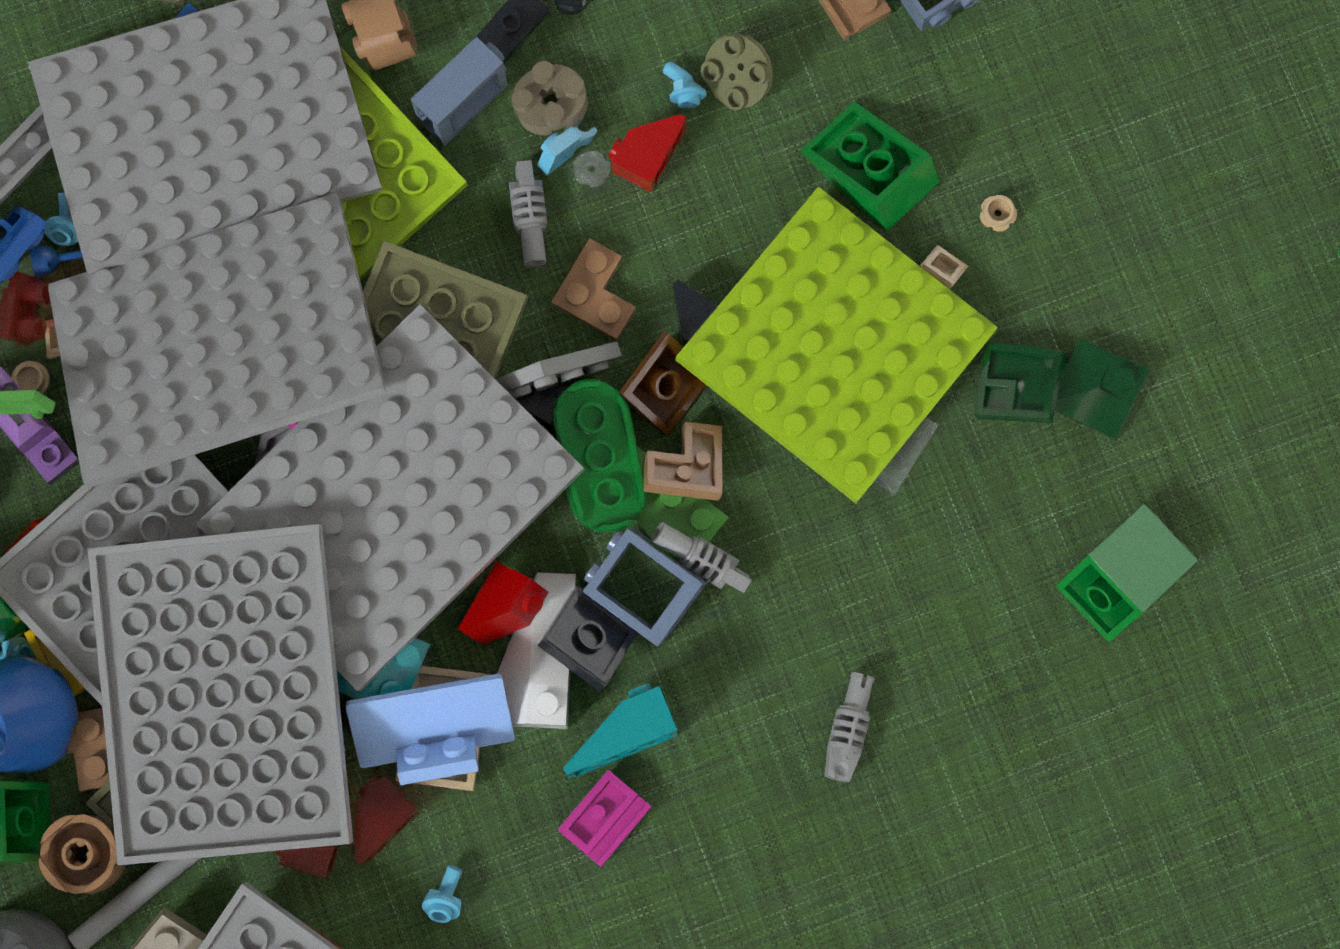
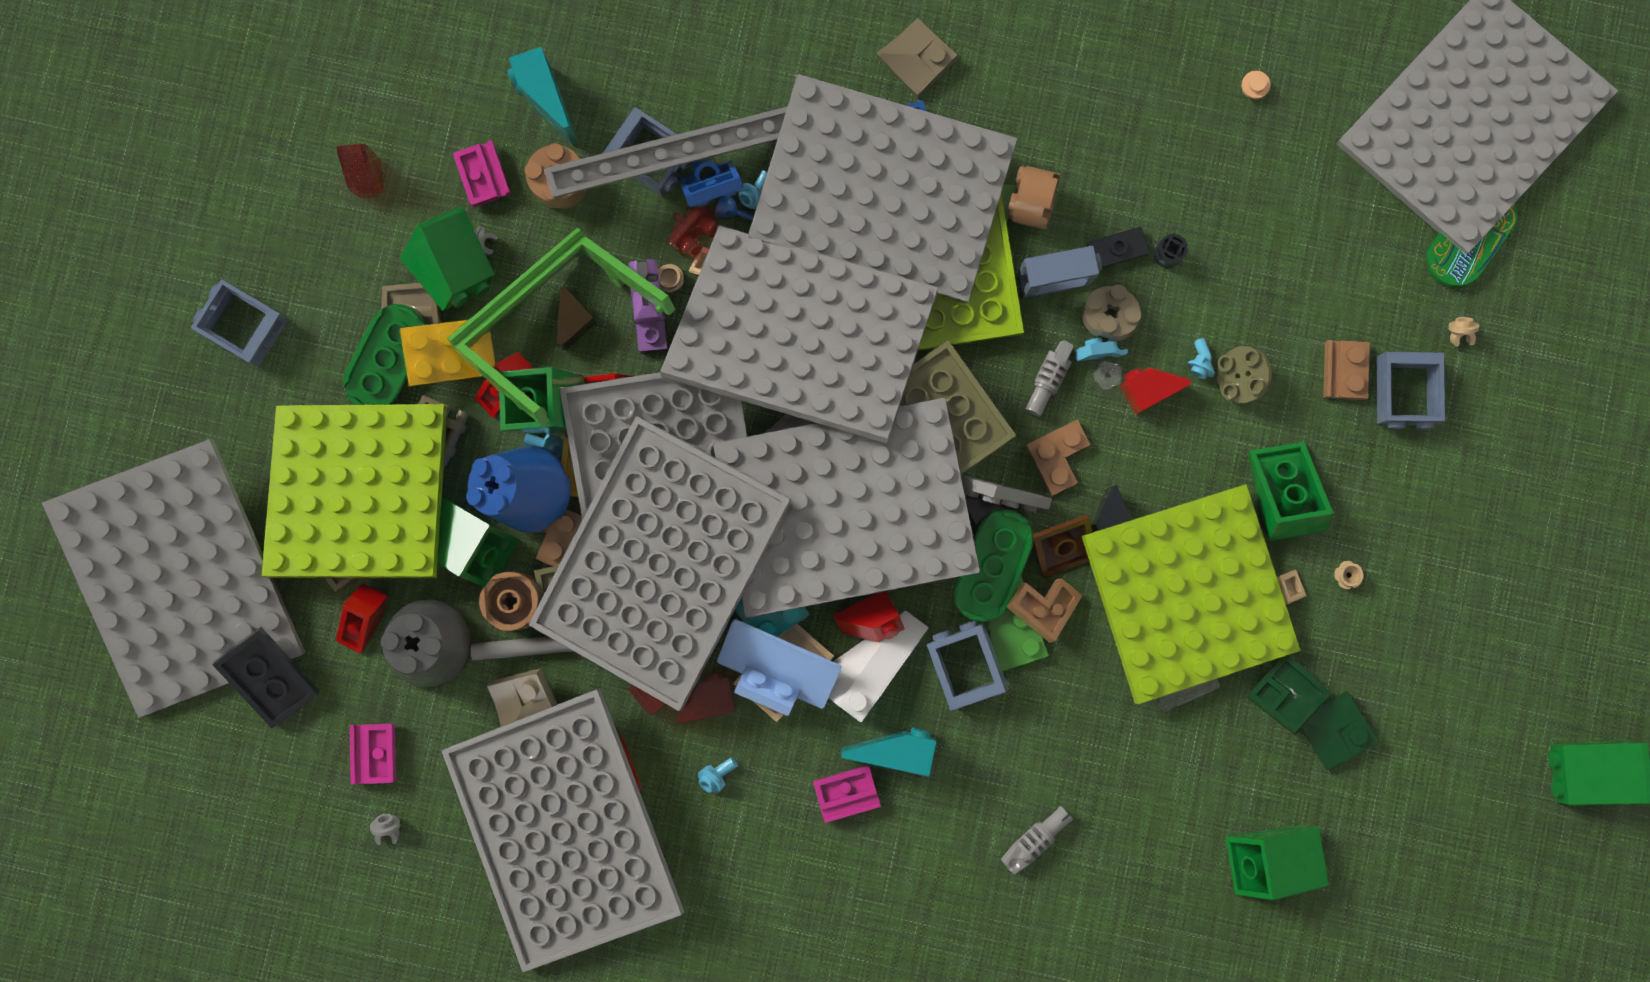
camera: 30 degrees right, 5 degrees up
black plate [537,586,638,692] -> none
light grey hinge [651,522,752,593] -> none

